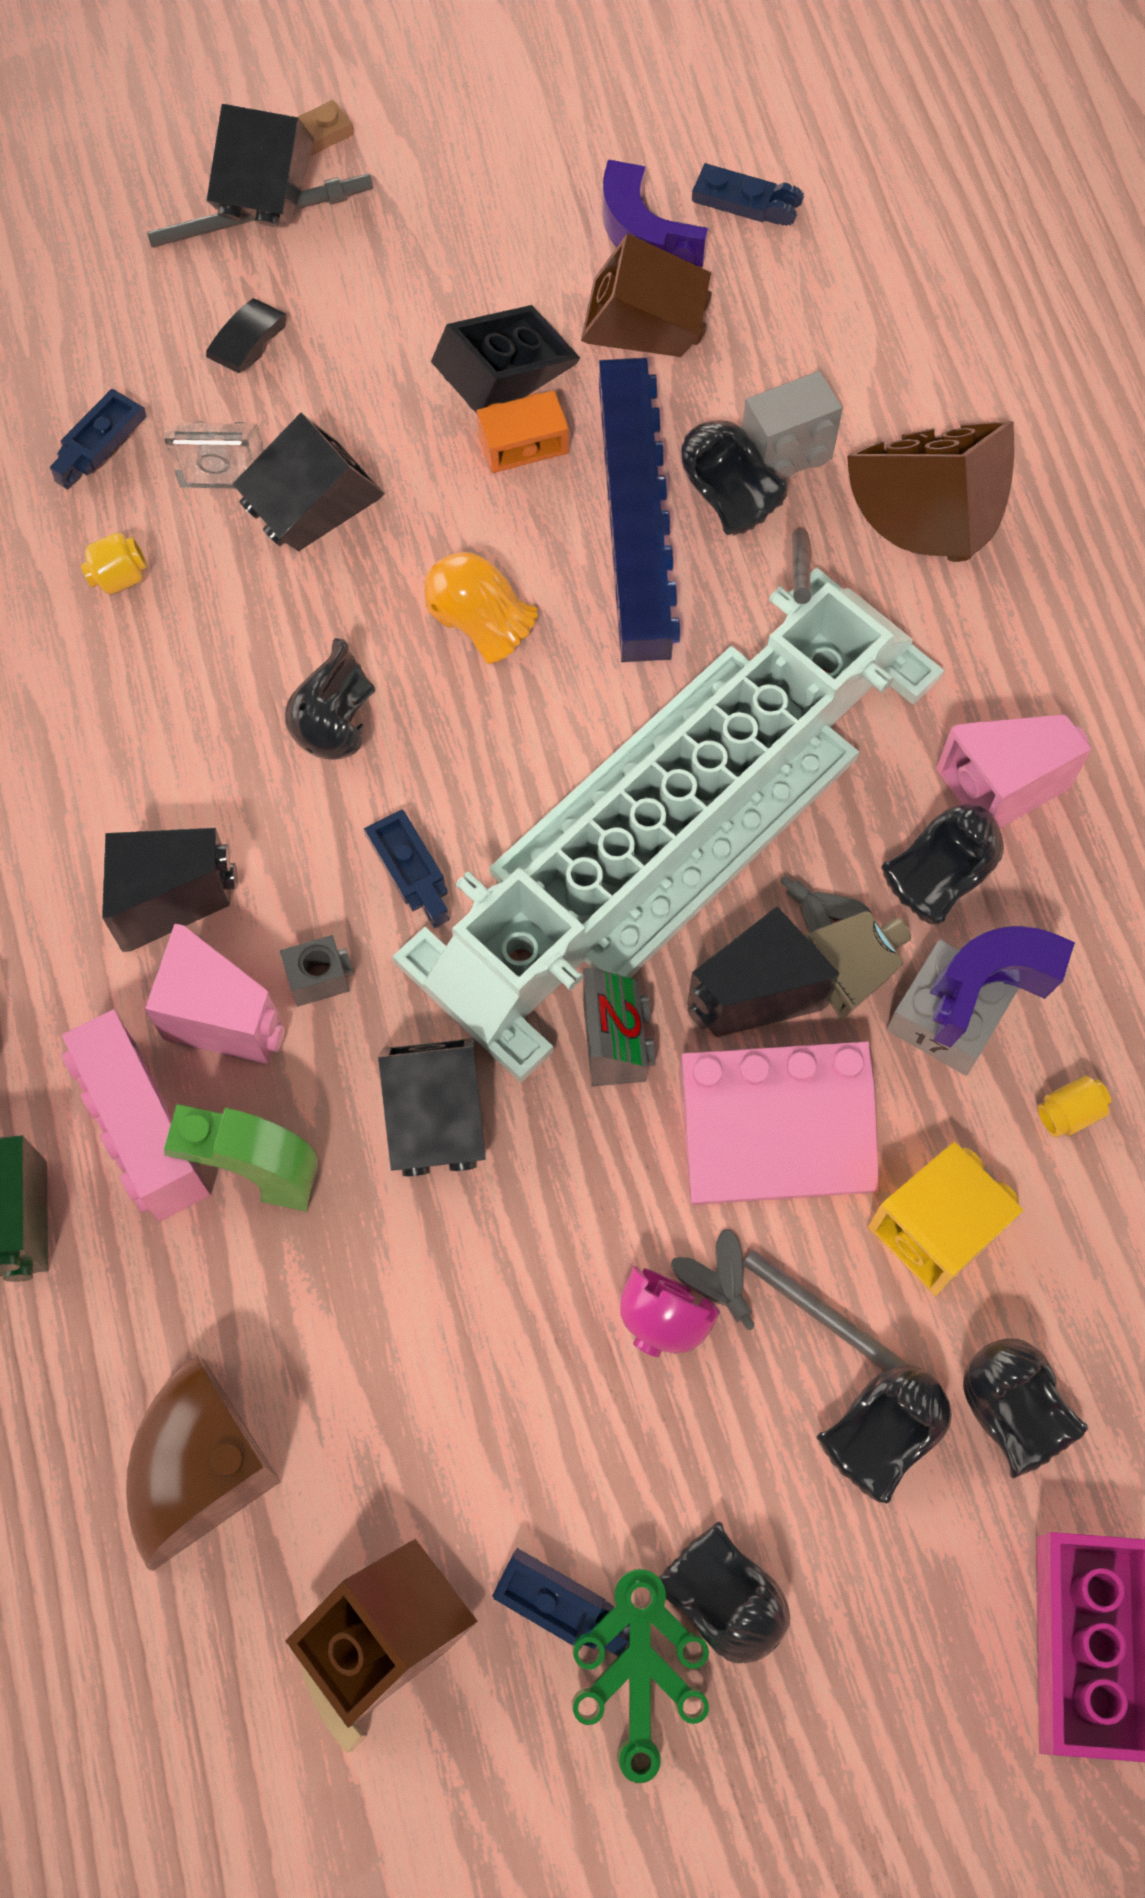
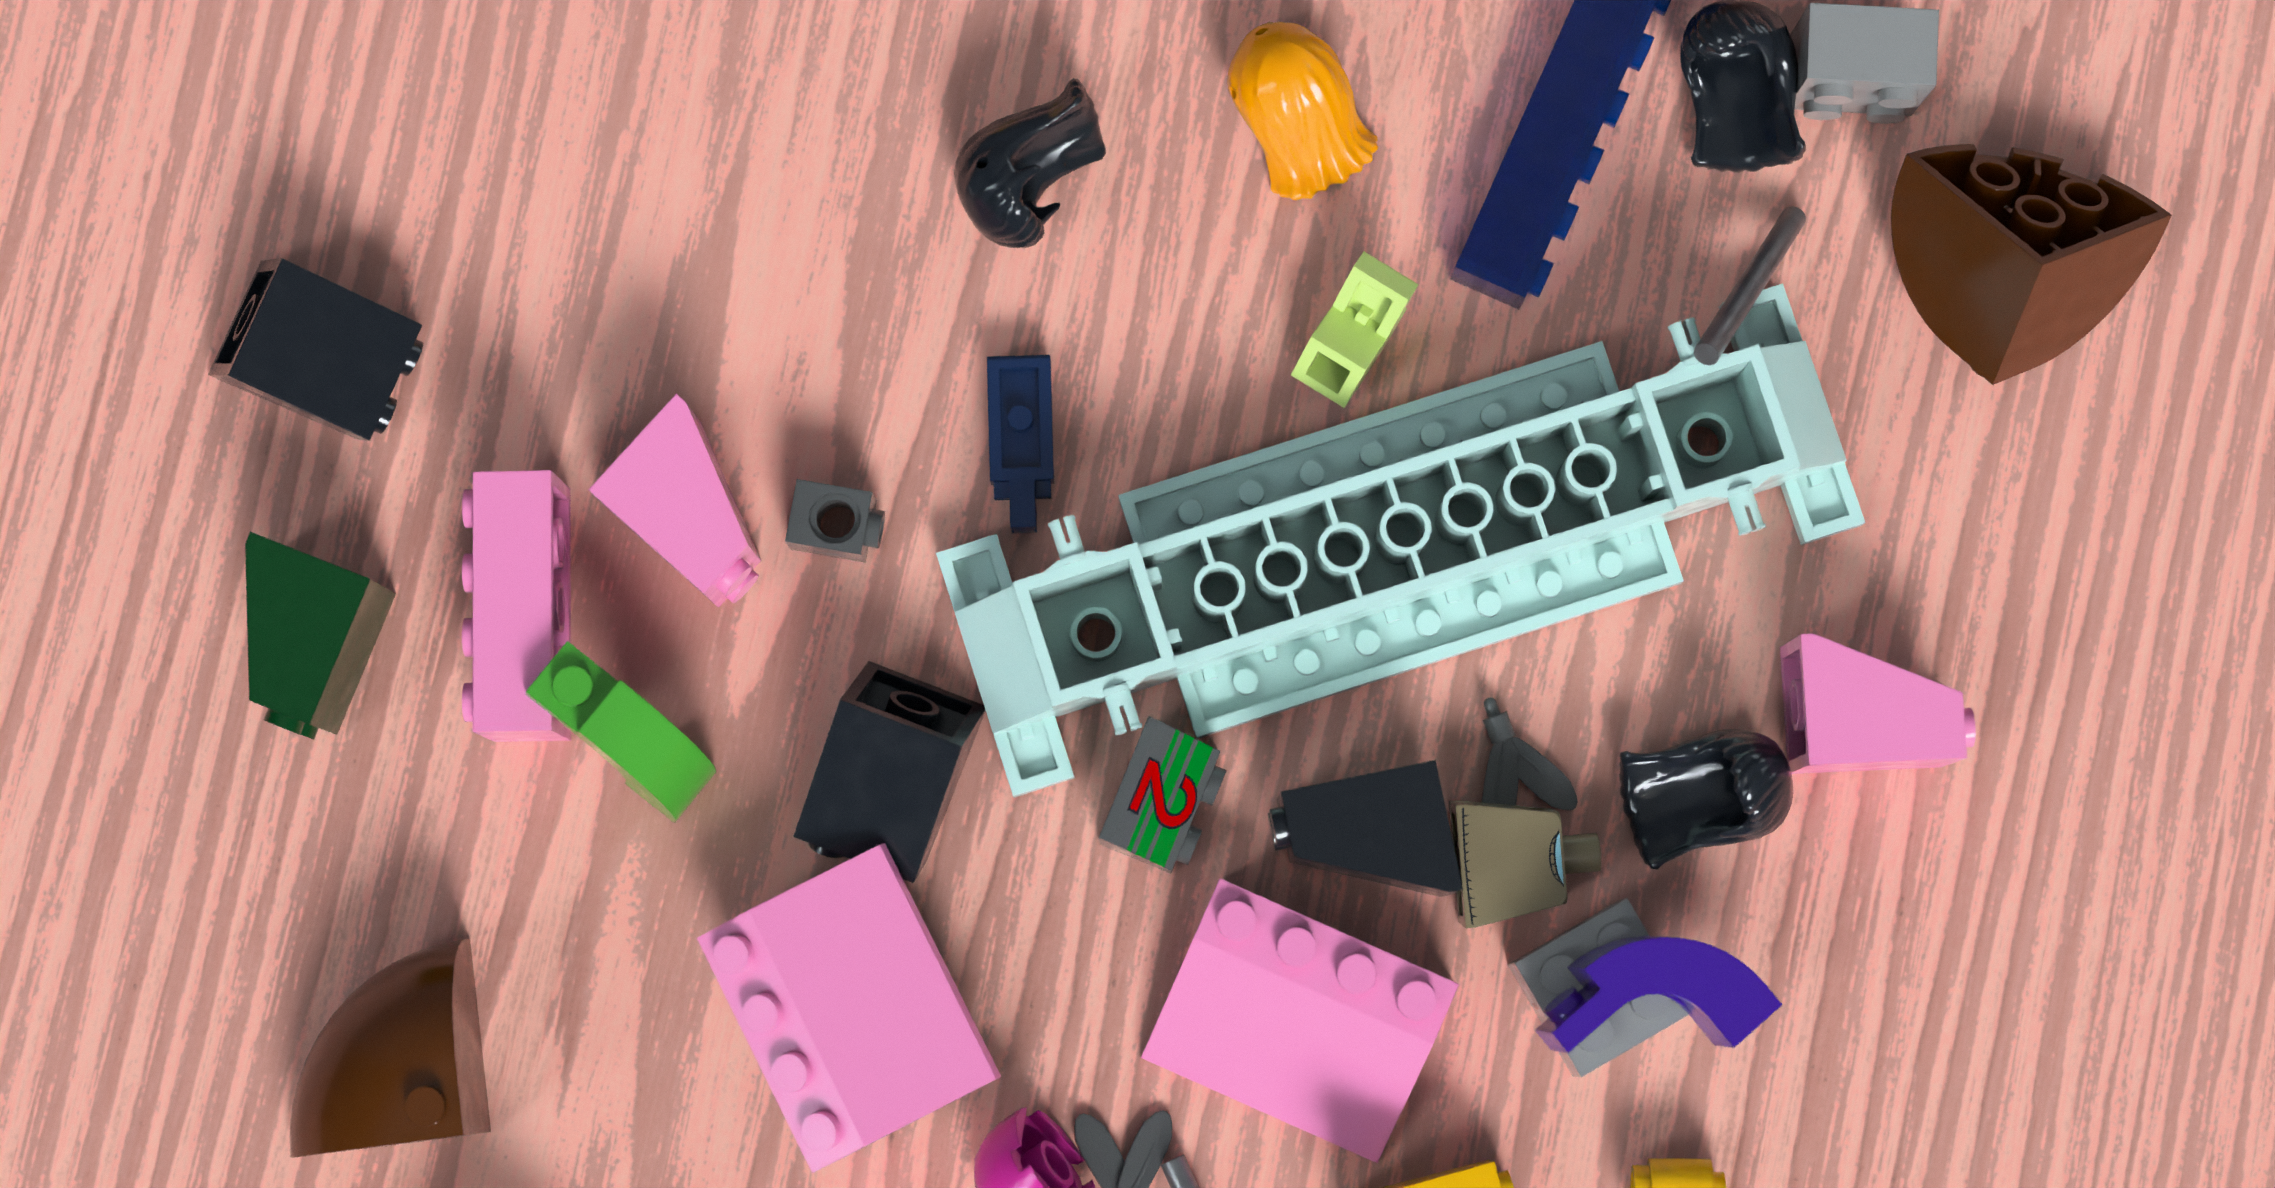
camera: 30 degrees right, 15 degrees up
black slope [102,828,238,952] -> none
none -> bright pink slope [697,843,1001,1173]
none -> yellowish green brick [1291,251,1419,408]

